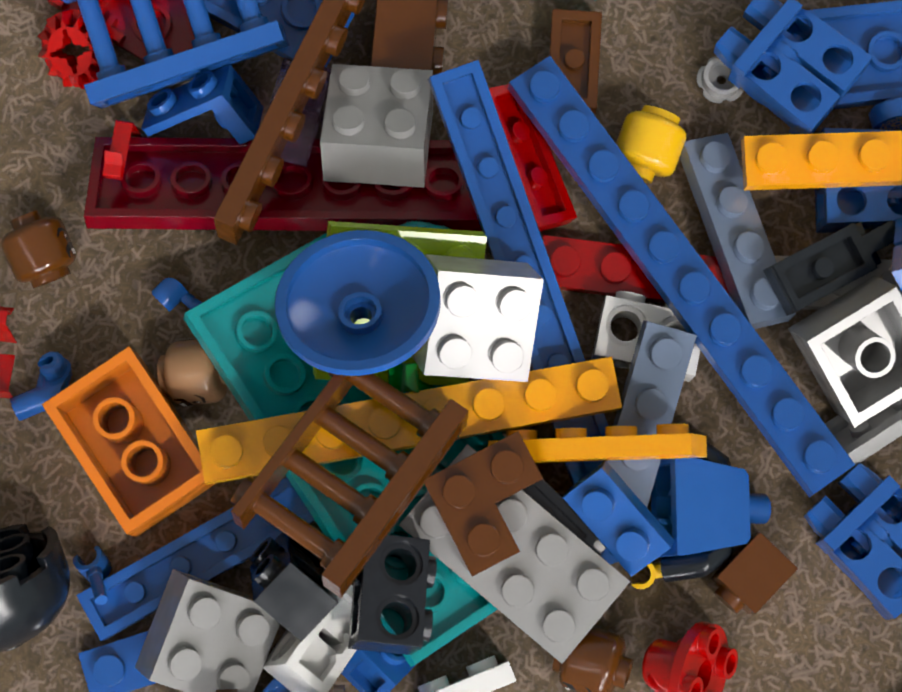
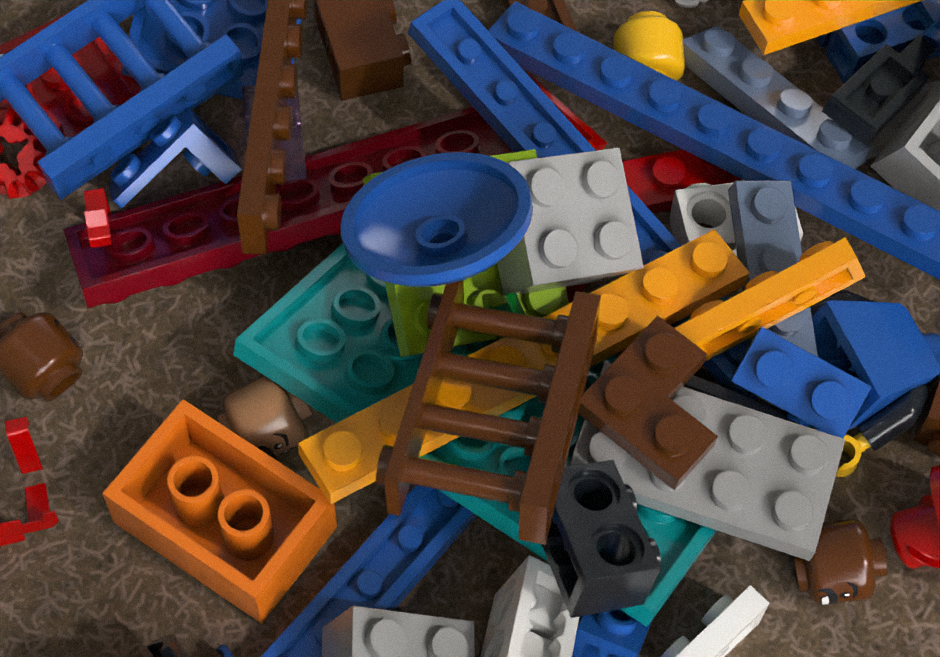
camera: 25 degrees left, 20 degrees down
blue arm [10,351,72,421] -> none
blue hand [152,278,203,312] -> none
black brick [250,532,338,642] -> none
light grey brick [320,64,433,188] -> none

